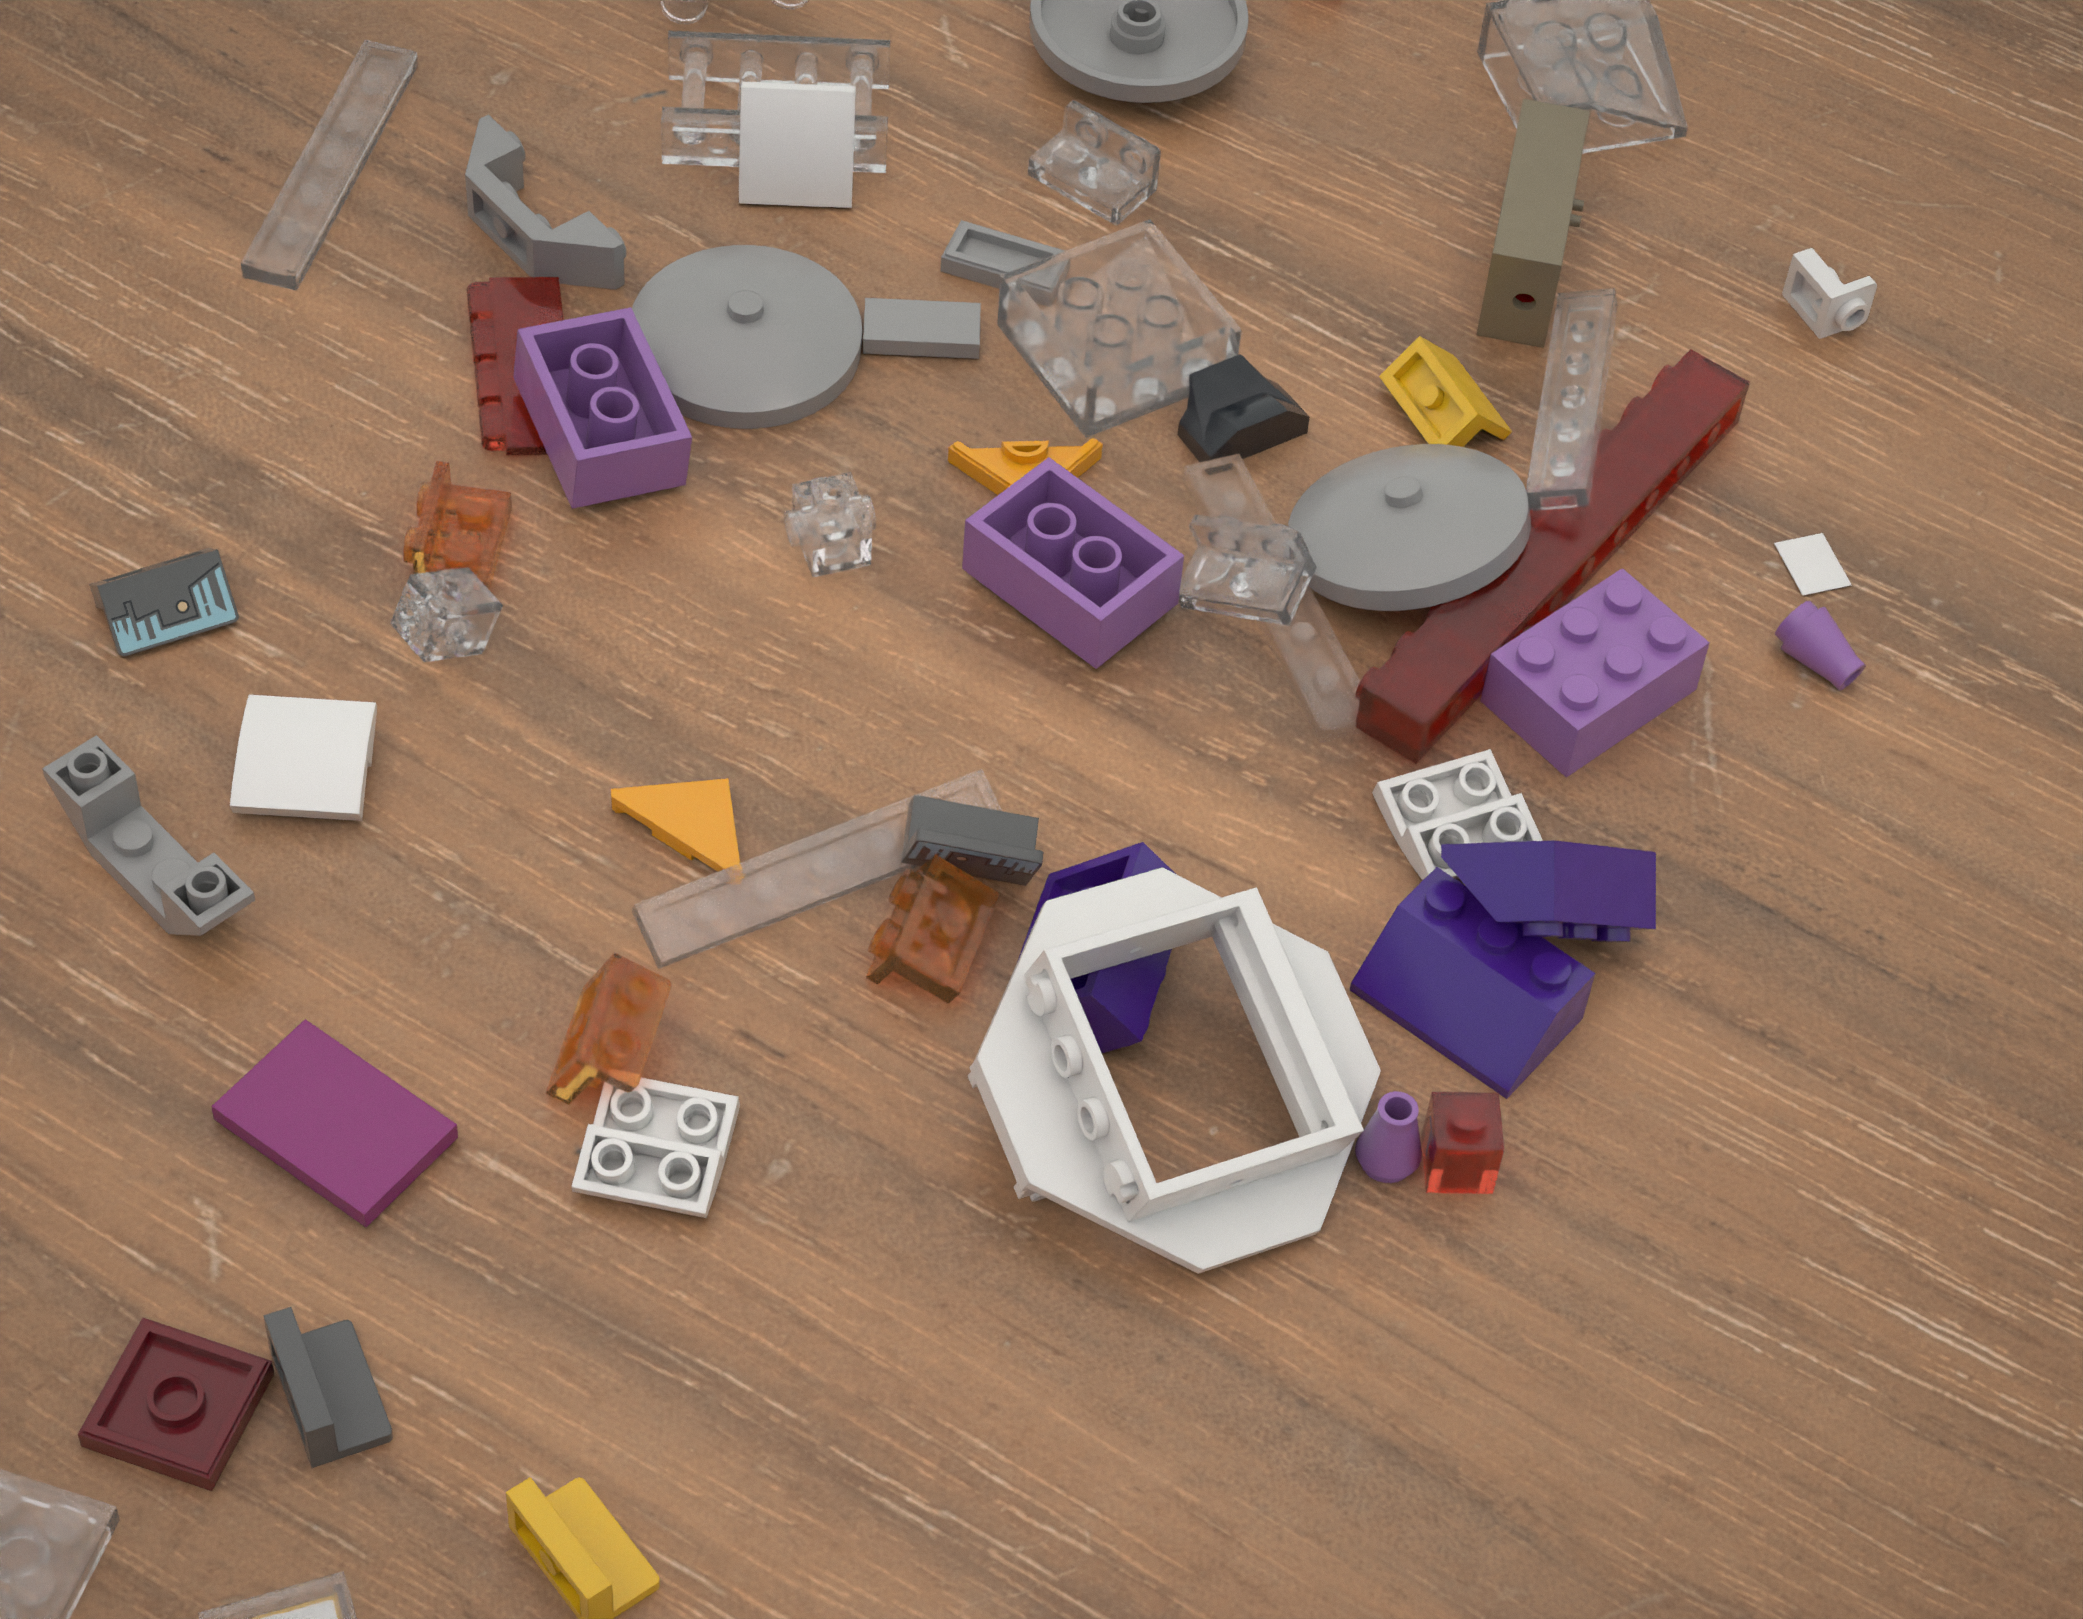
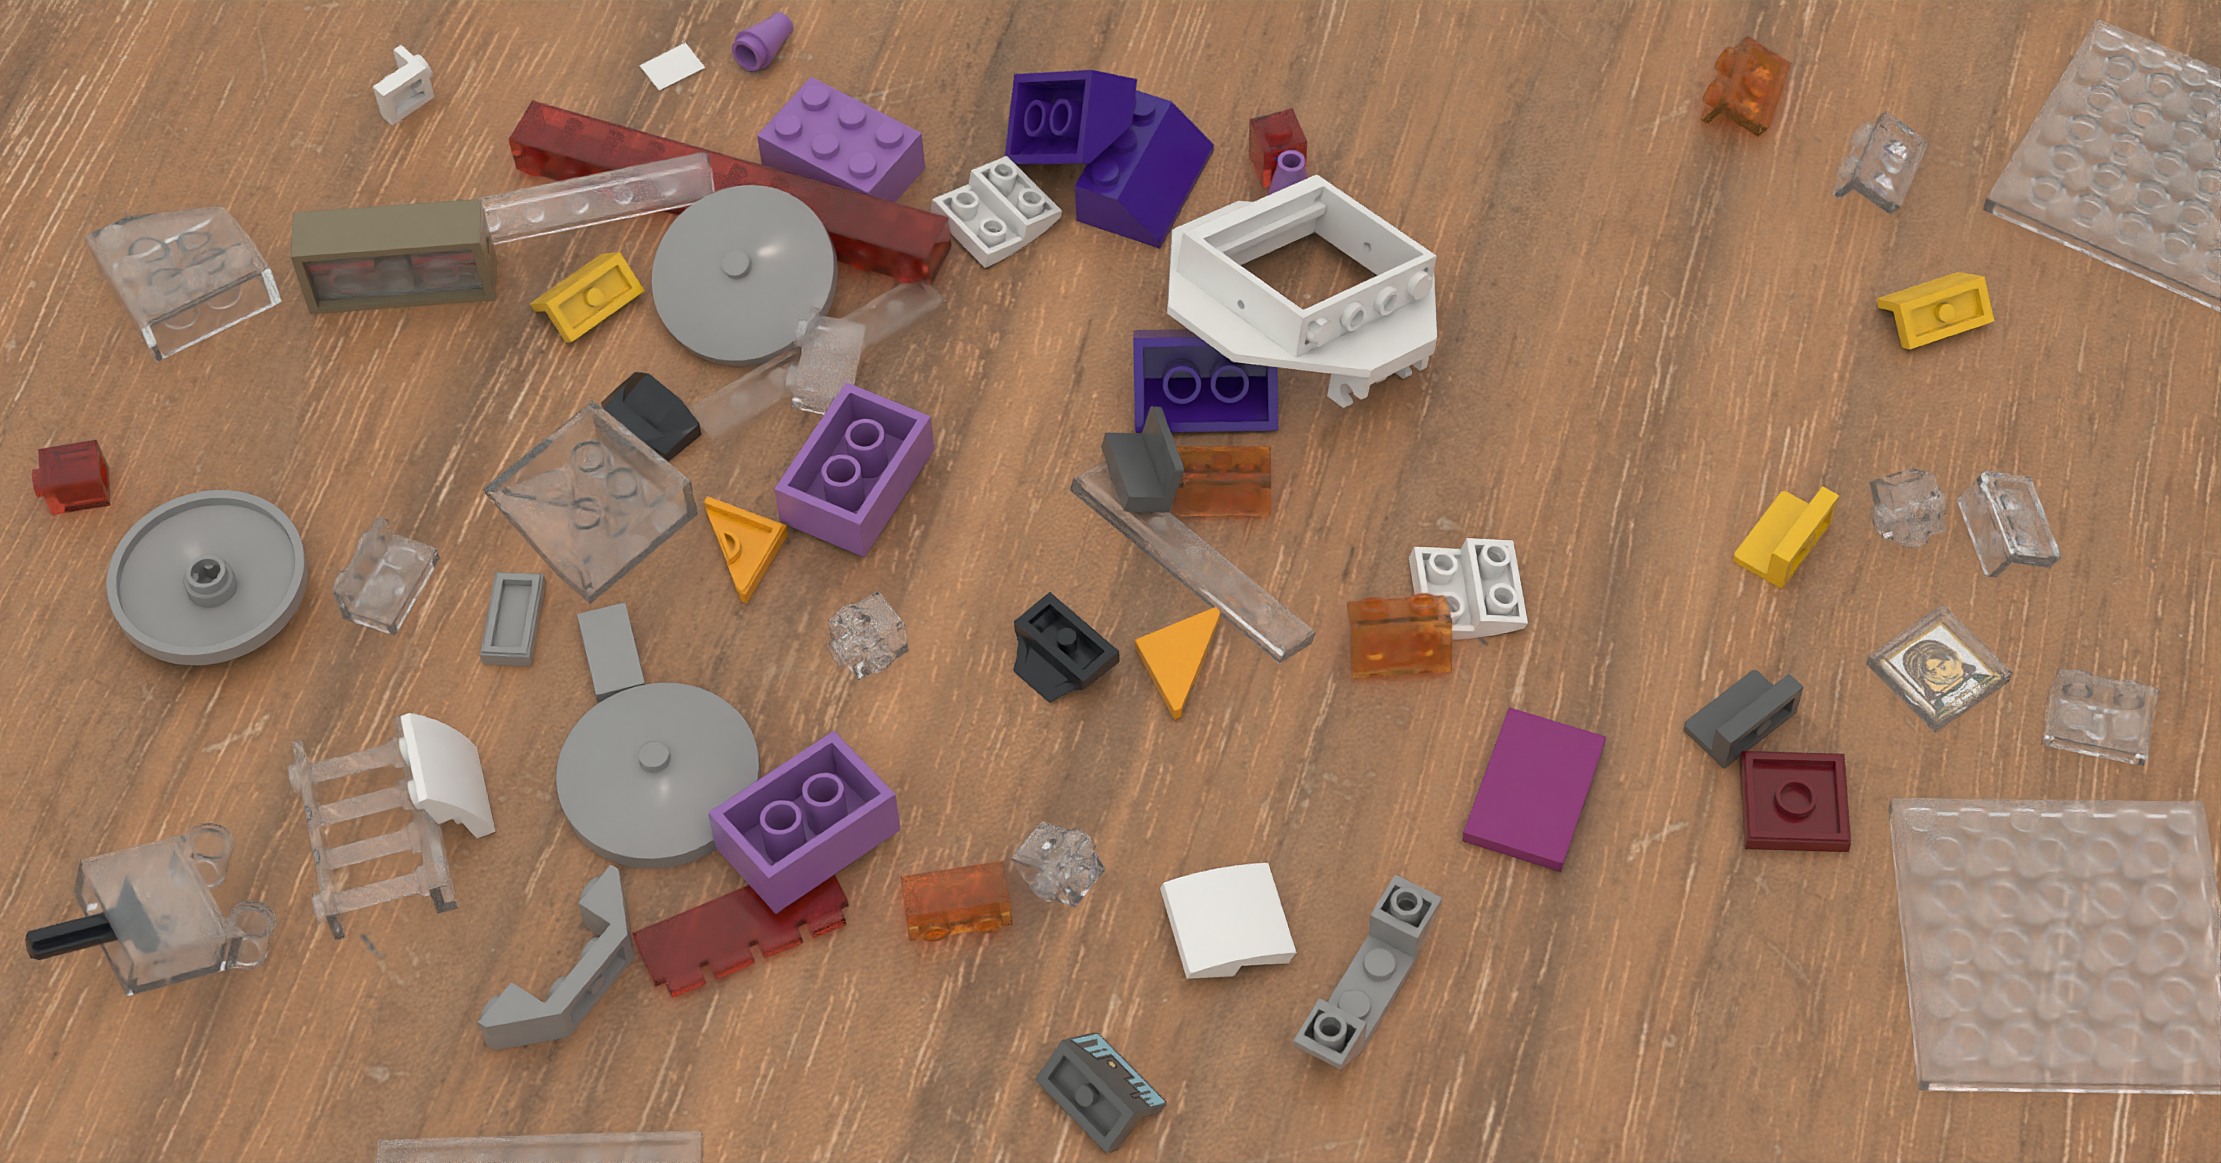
camera: 100 degrees left, 5 degrees up
none -> black slope [1013,592,1120,703]

